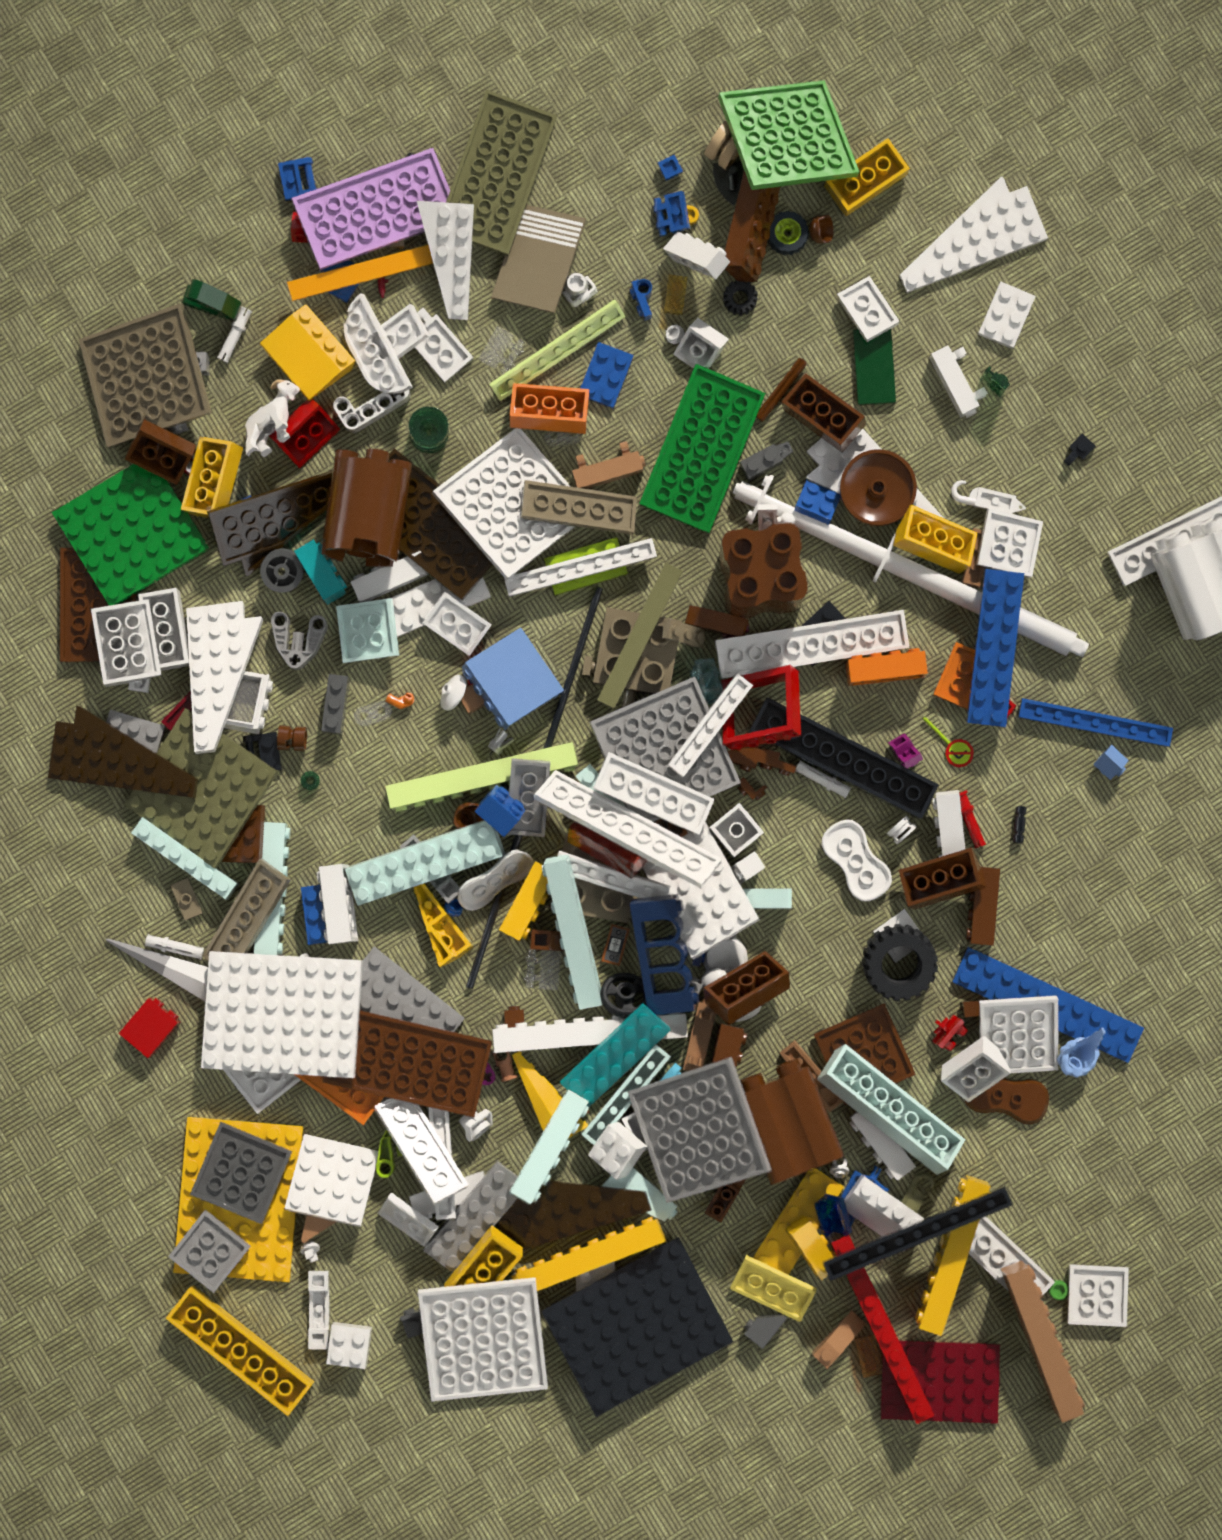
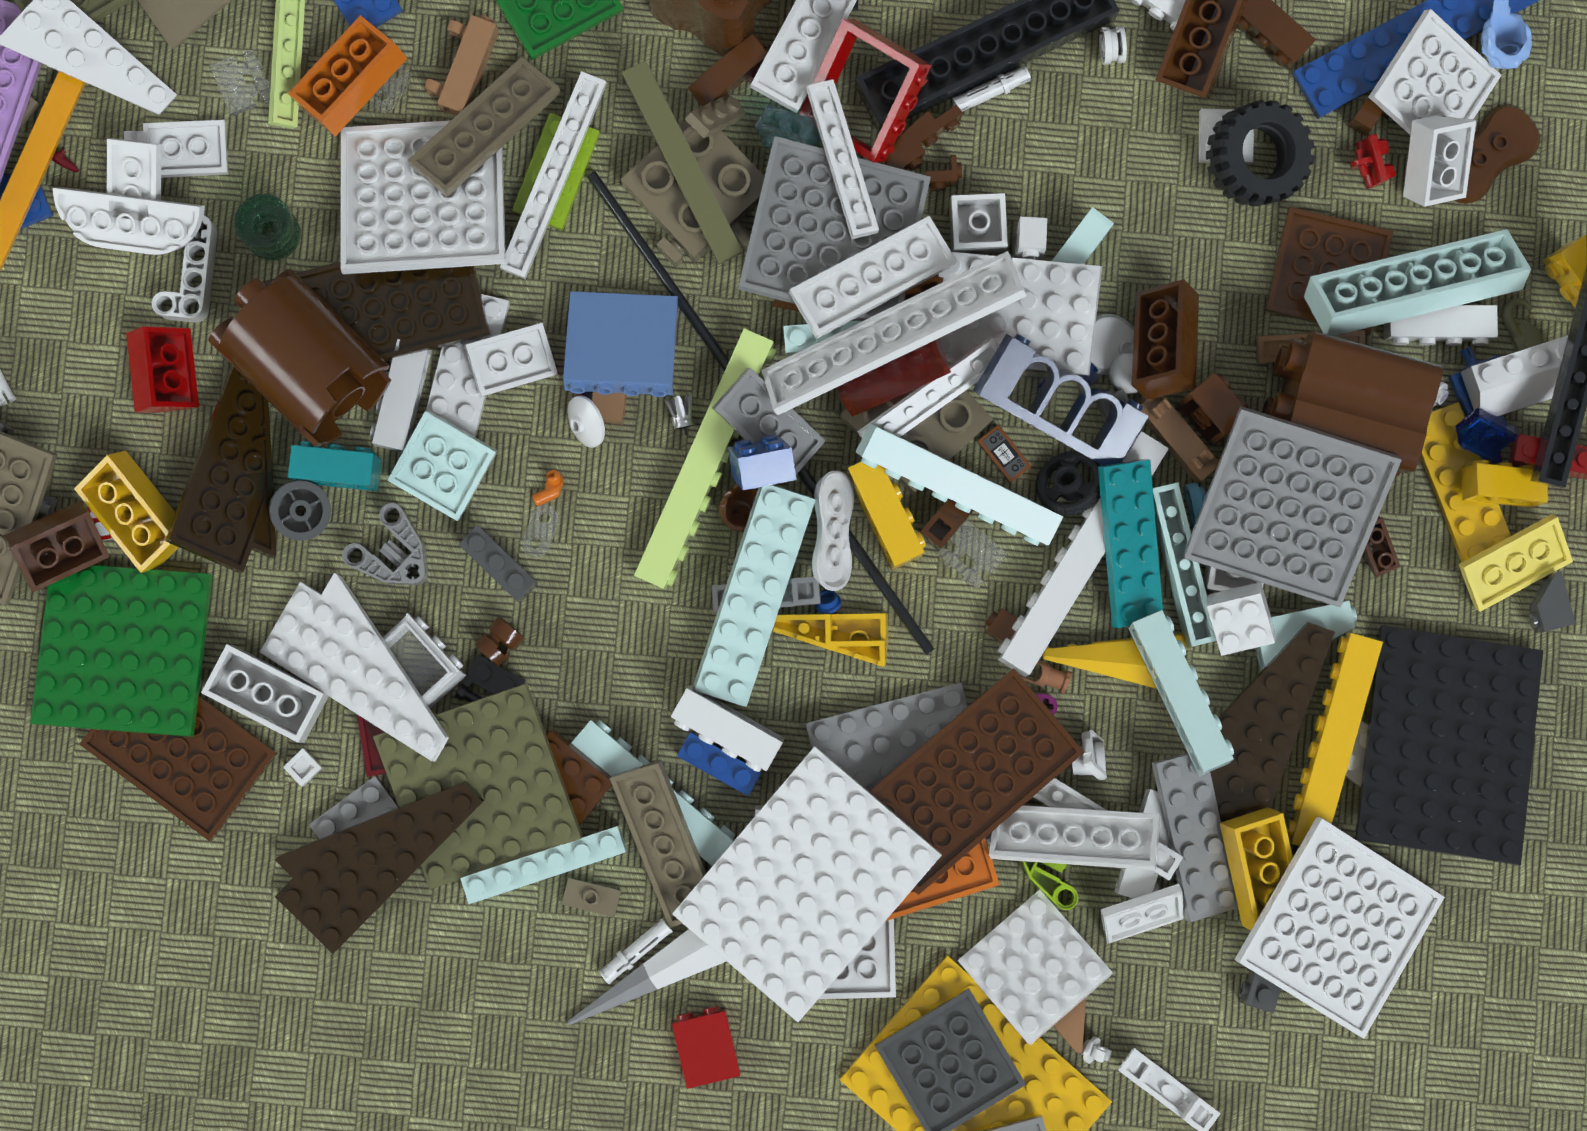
camera: 65 degrees left, 0 degrees up
white slope [91,599,161,687] -> none
white animal [245,380,300,457] -> none
yellow slope [260,305,355,401] -> none
clear green plate [301,771,320,790] -> none
white brick [326,1322,372,1369] -> none
white plate [822,820,892,902] -> none

